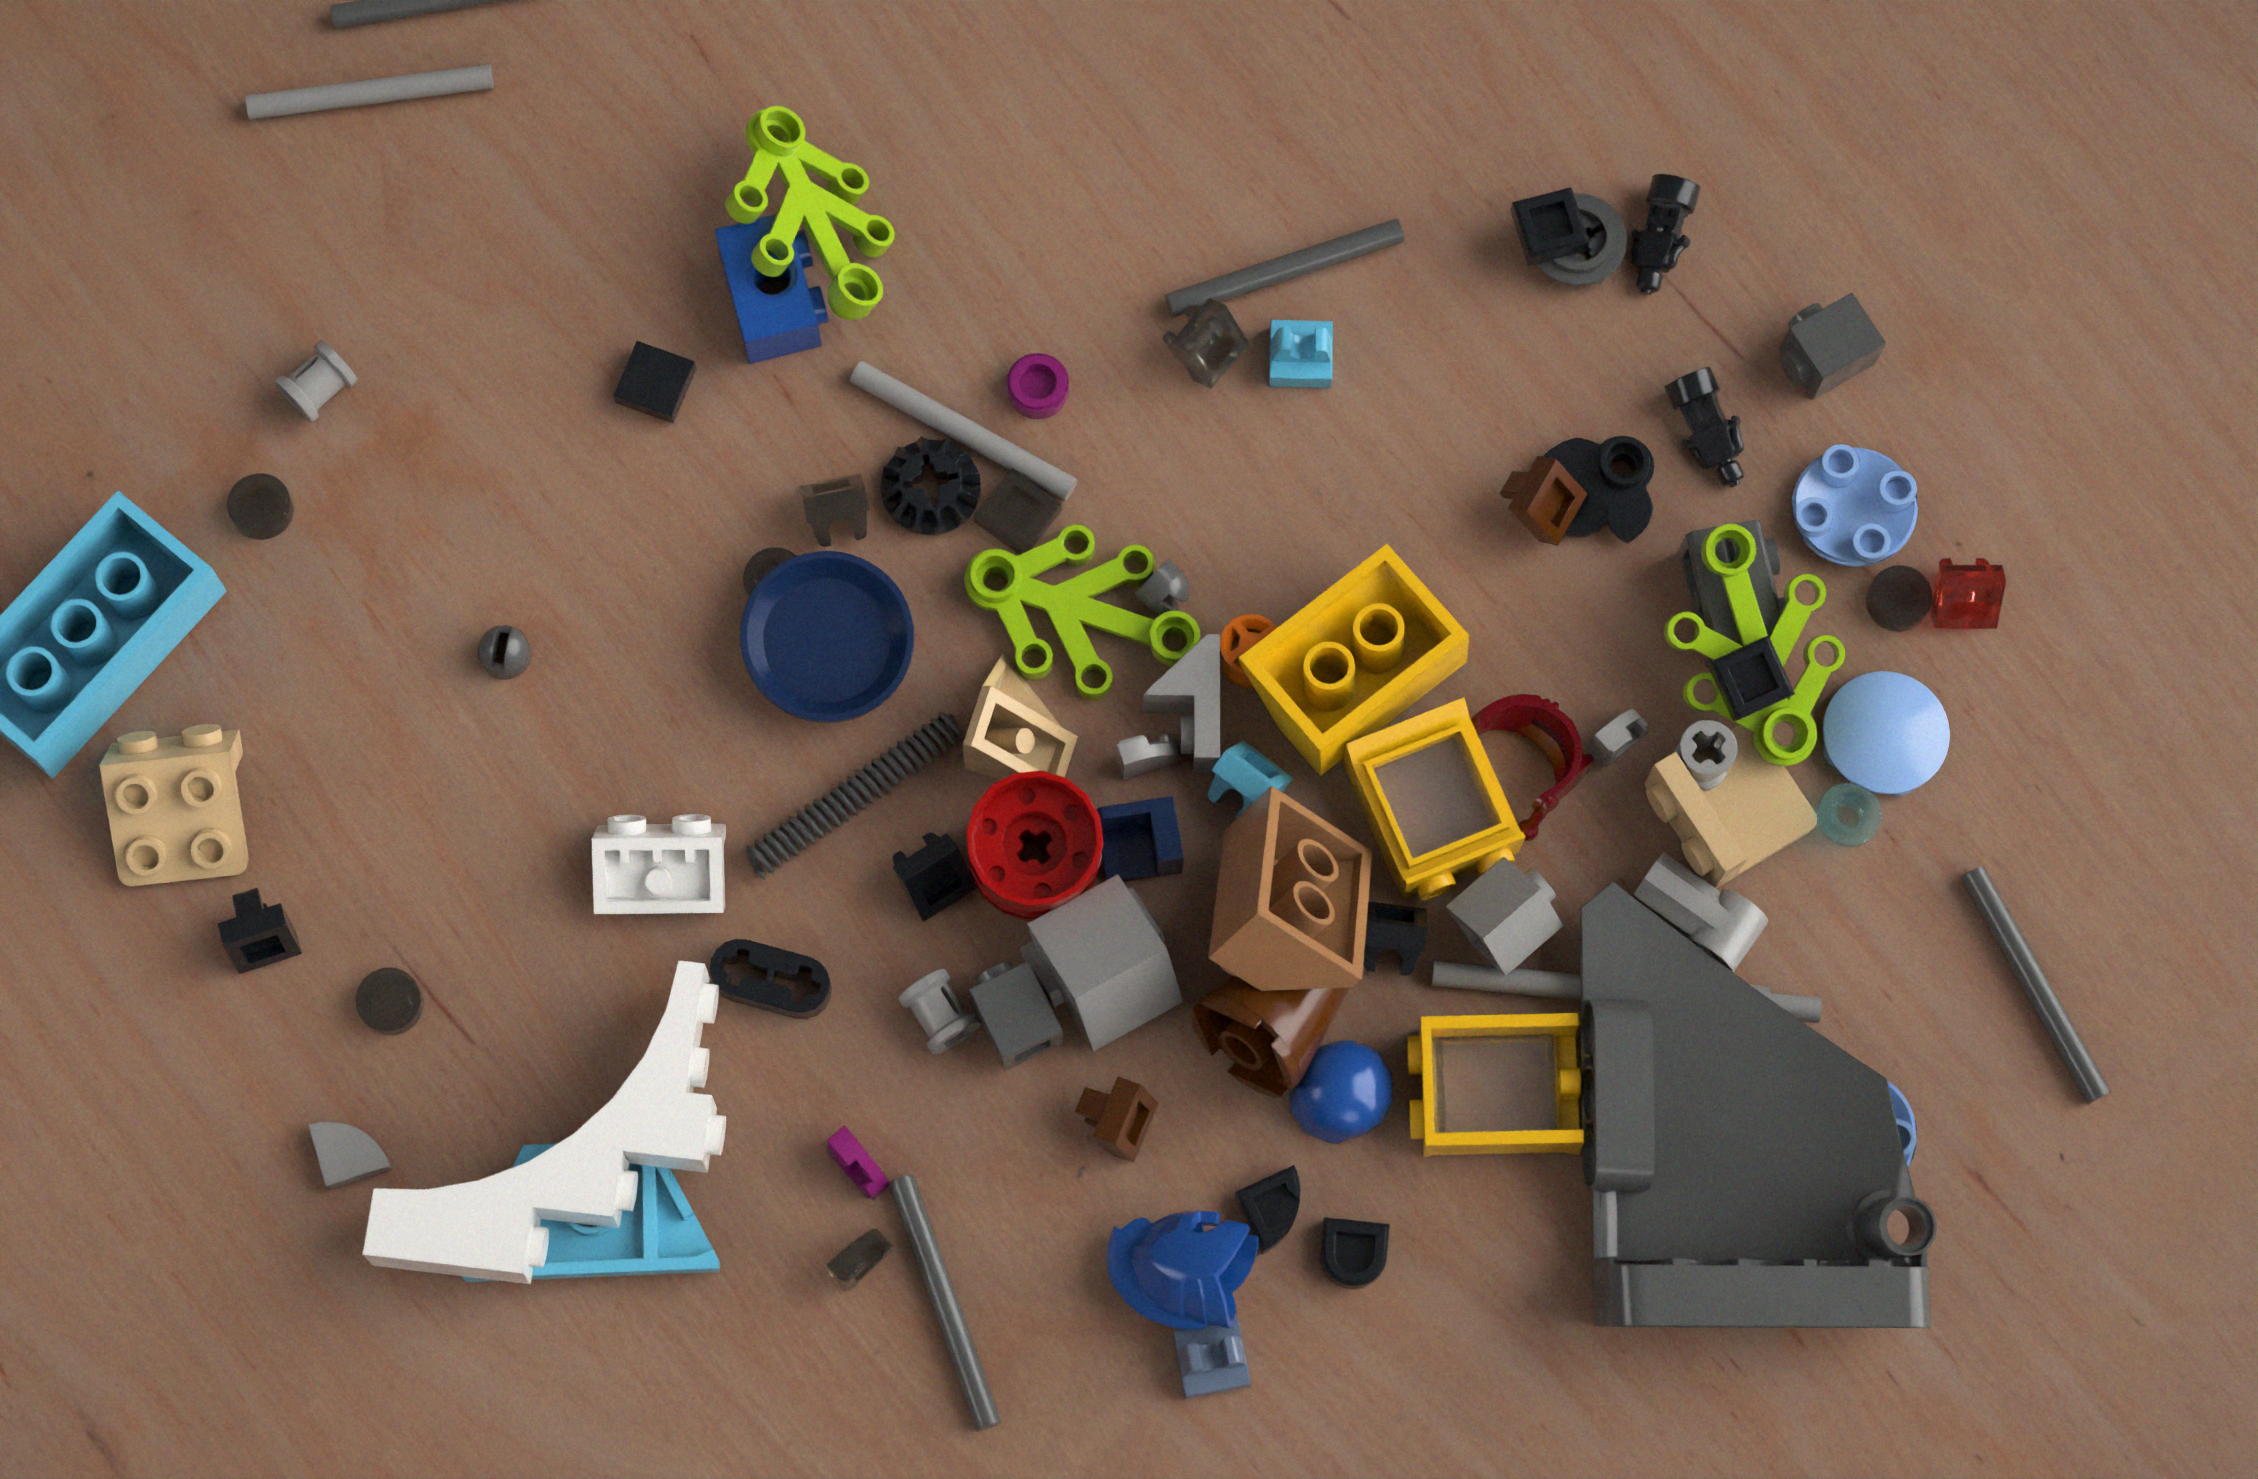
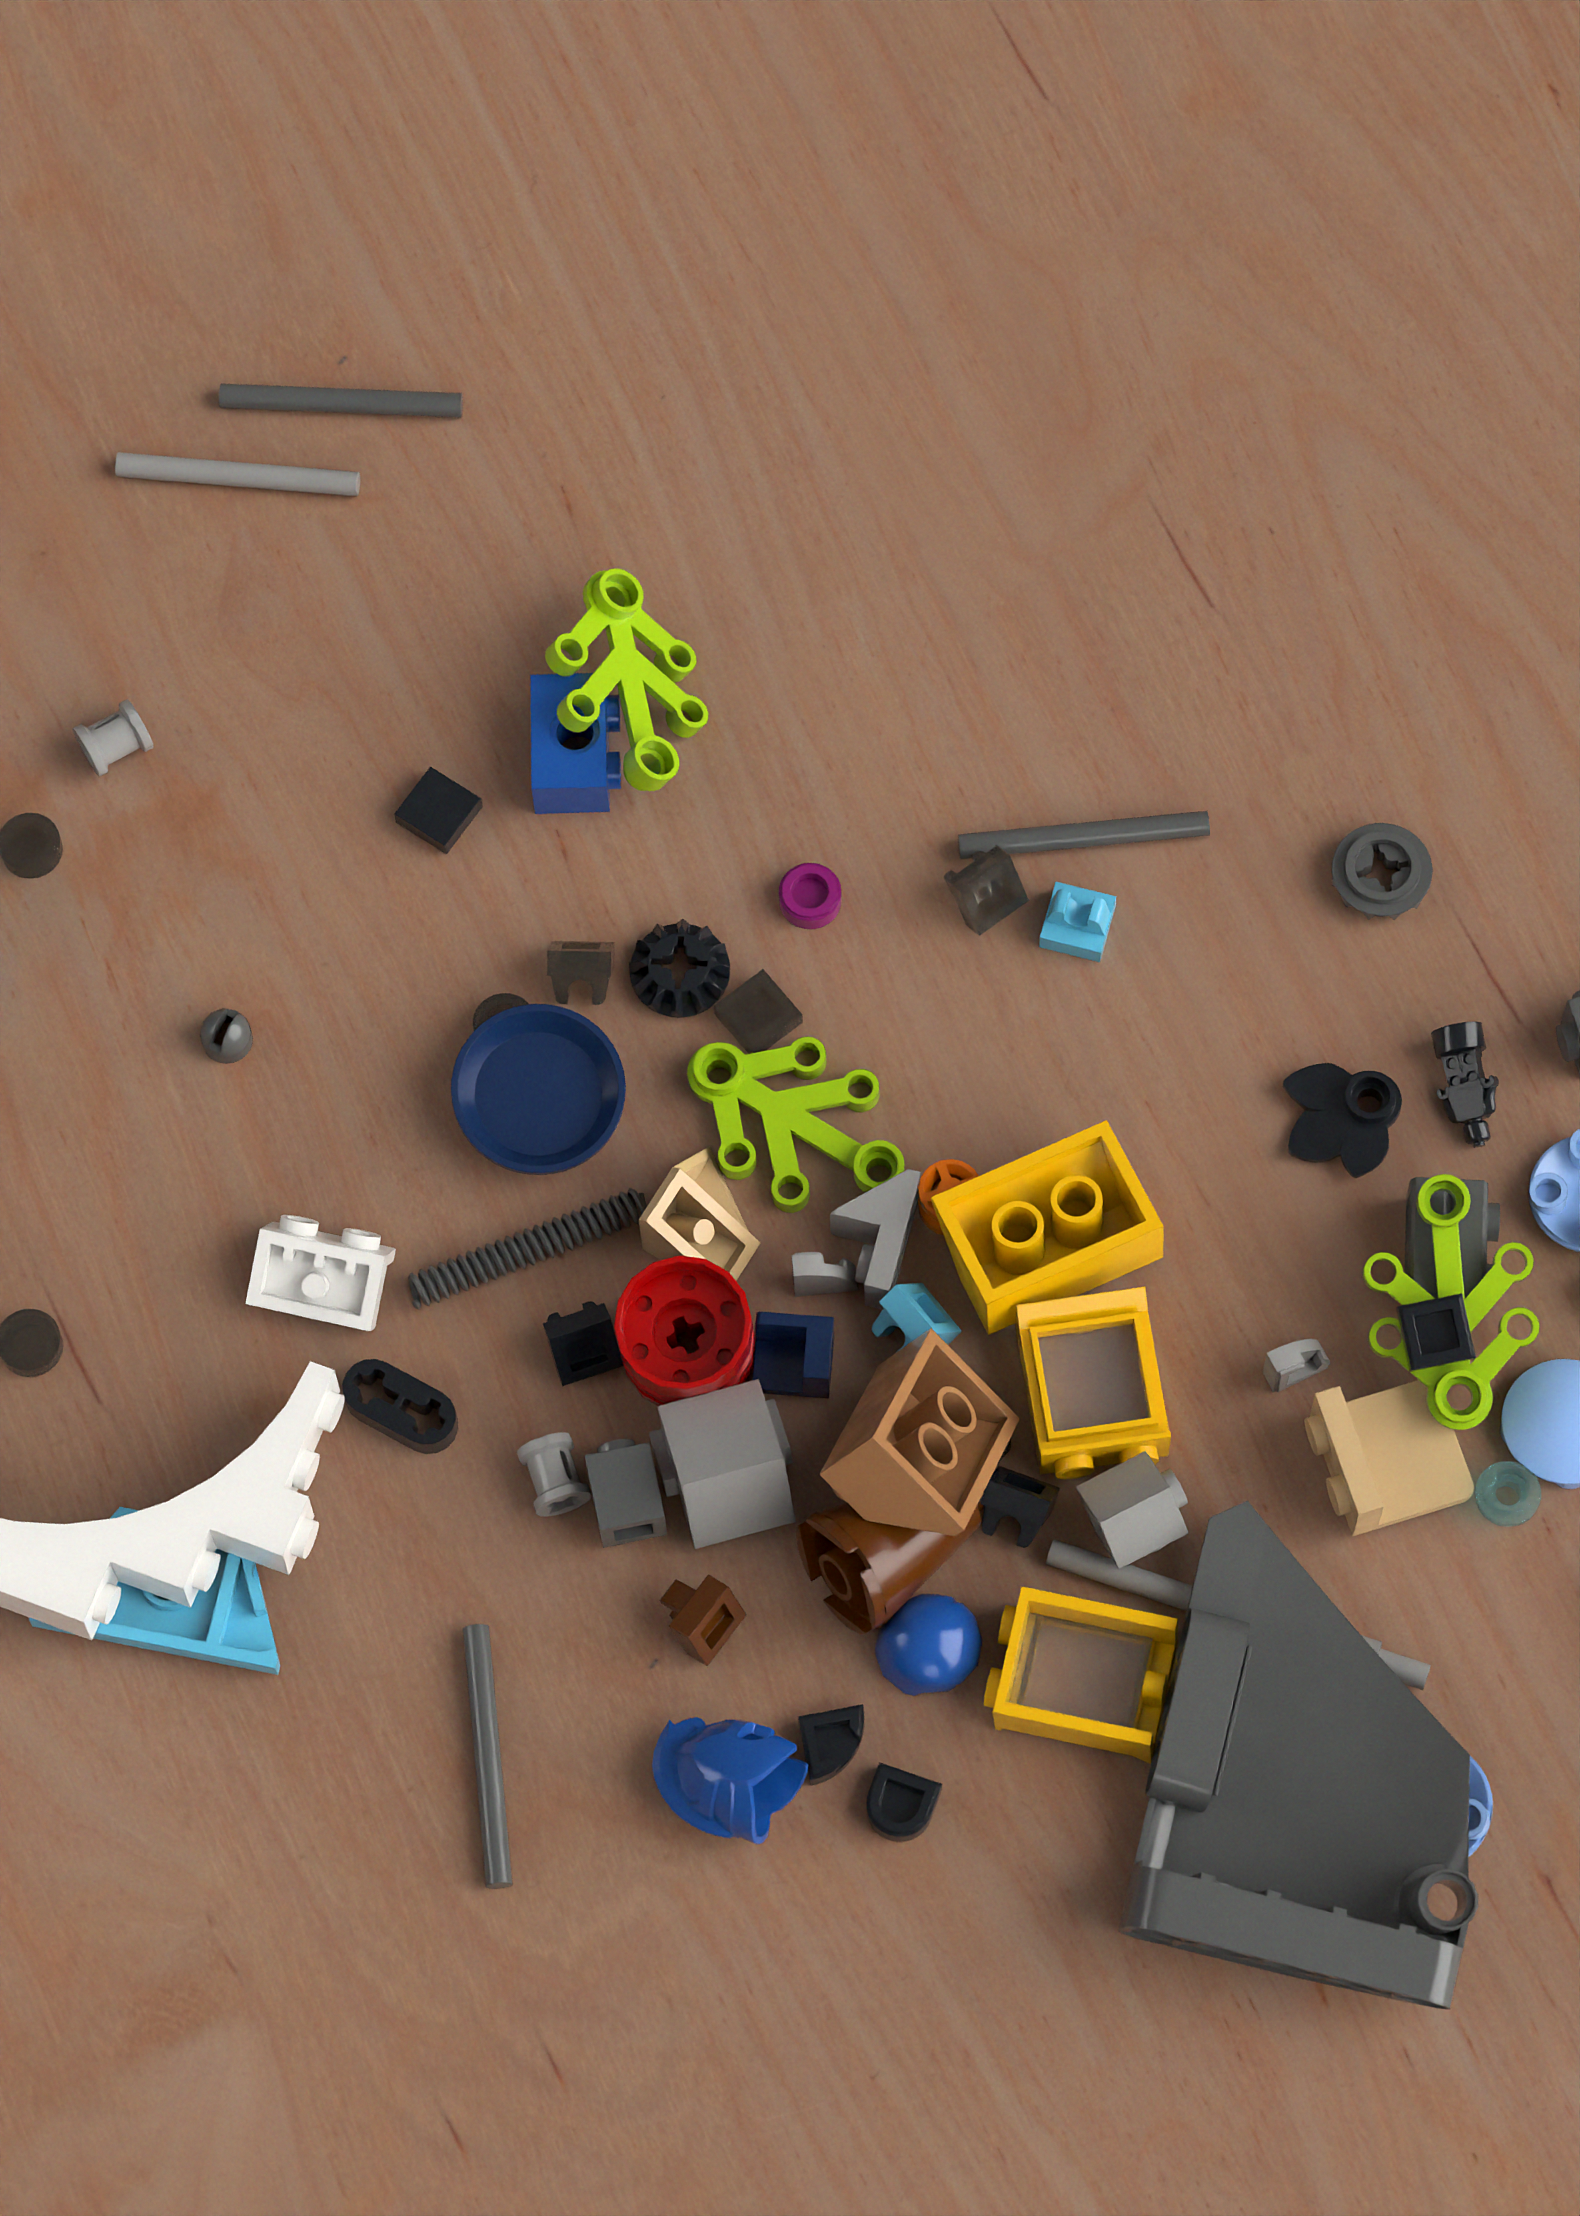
camera: 20 degrees right, 5 degrees down
clear smoke tile [826,1229,893,1291] -> none
magenta tile [827,1125,889,1200] -> none
light grey bar [850,361,1078,501] -> none
dark grey hinge [1134,559,1190,614] -> none
sand blue tile [1173,1319,1251,1399] -> none
dark red helmet [1471,694,1595,841] -> none
reddish brown tile [1500,456,1587,546] -> none
black tile [1510,187,1590,266] -> none
black piece [1631,174,1700,295] -> none
light grey piece [1632,852,1768,973] -> none
light grey bush [1673,720,1738,791] -> none

